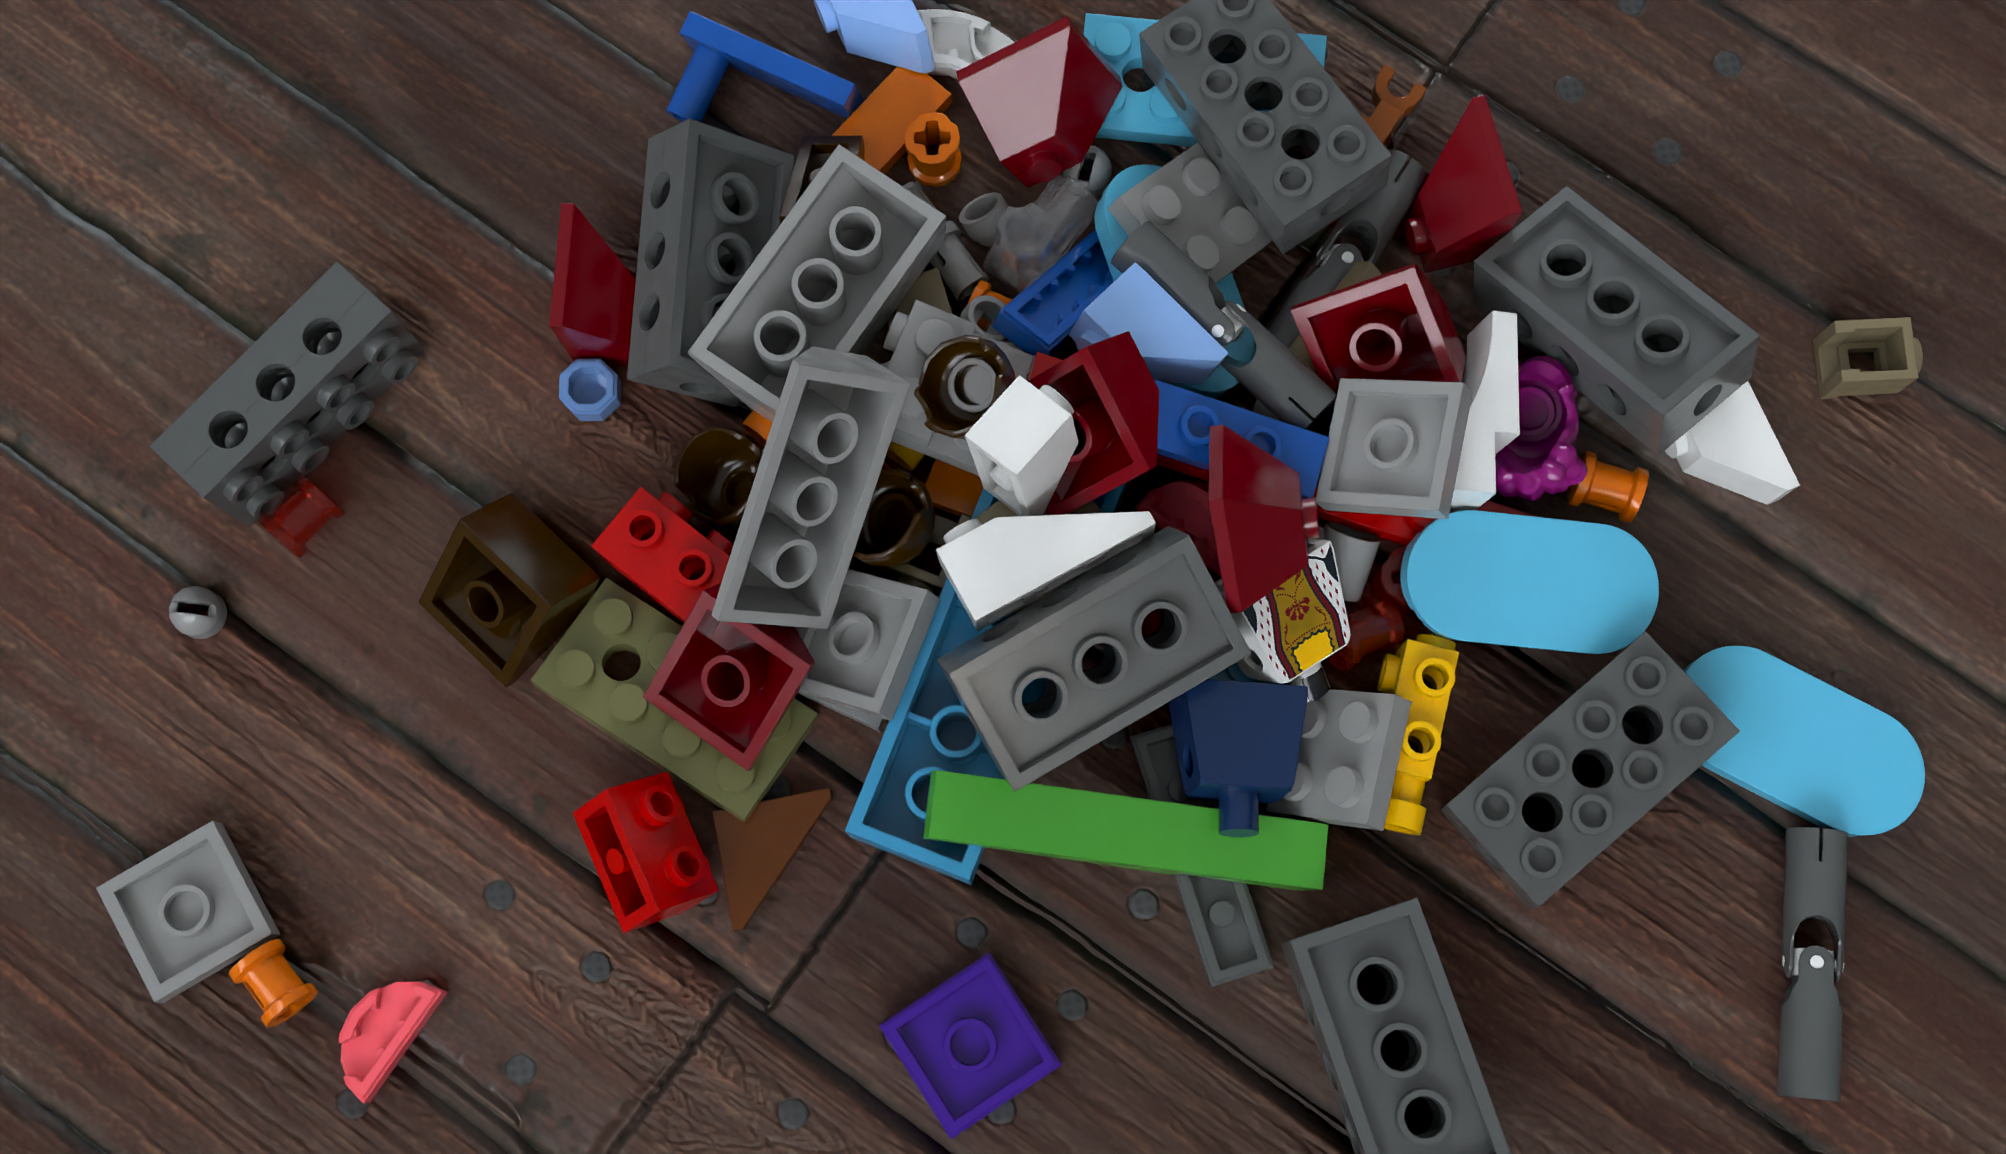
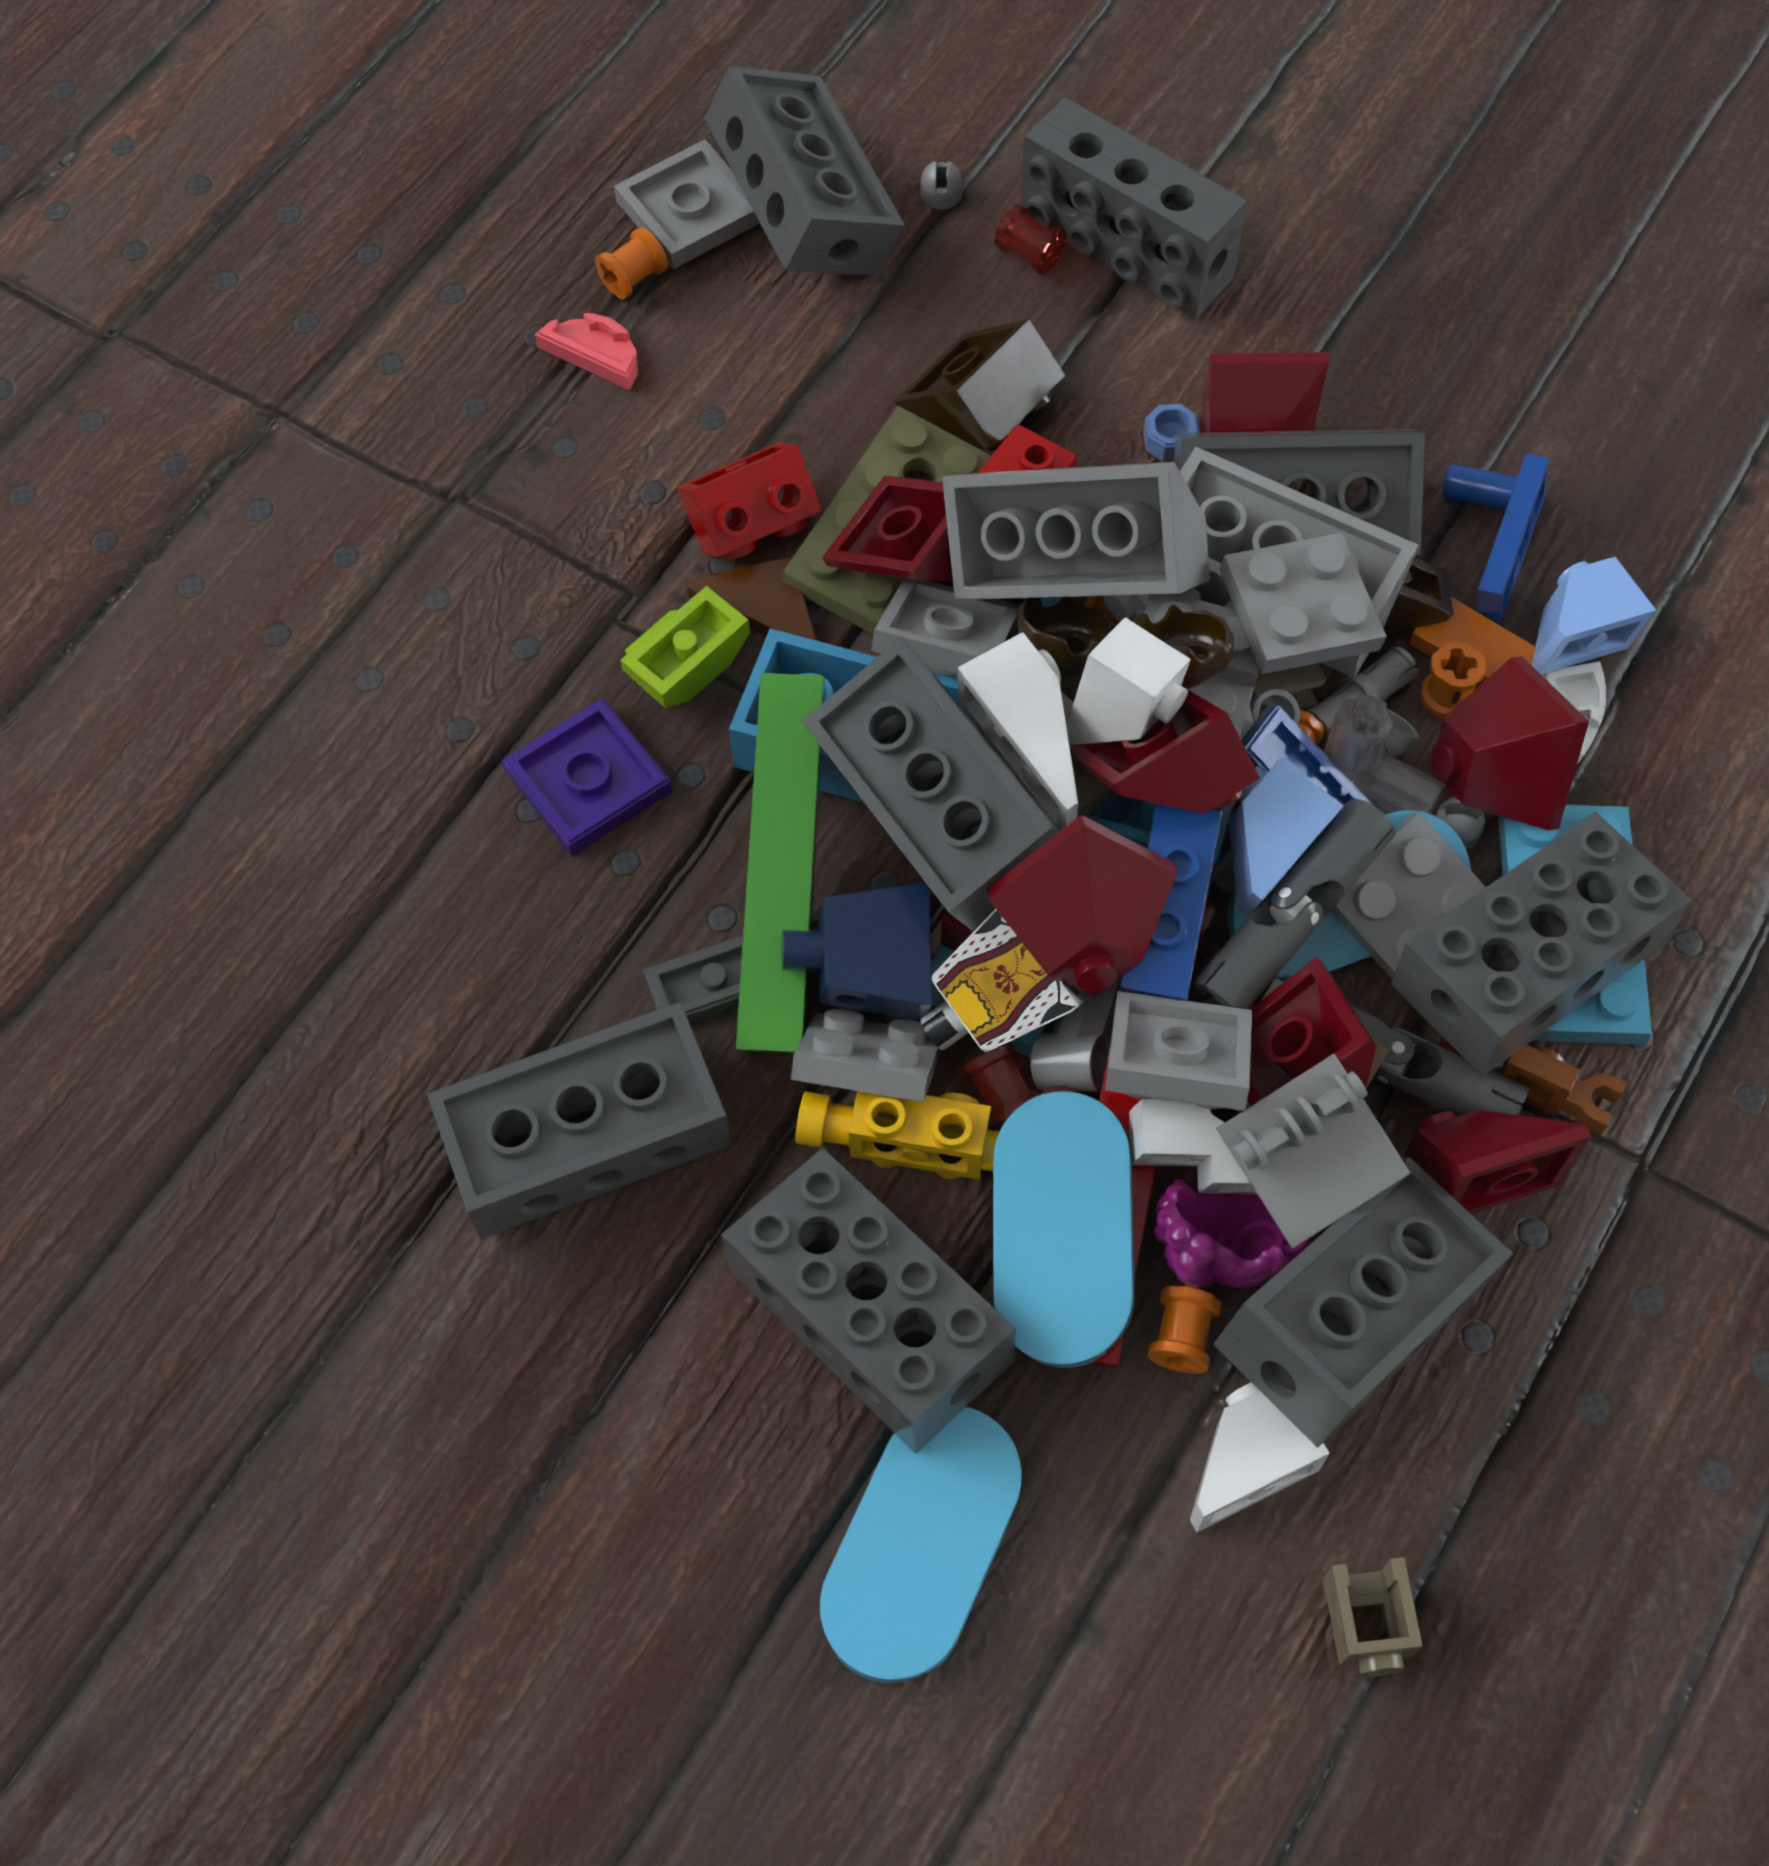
camera: 85 degrees right, 15 degrees down
dark grey piece [1777,827,1848,1102] -> none
none -> lime slope [620,586,750,708]
none -> dark grey brick [705,66,905,276]
none -> light grey hinge [1216,1054,1410,1249]
none -> light grey plate [1219,533,1387,674]

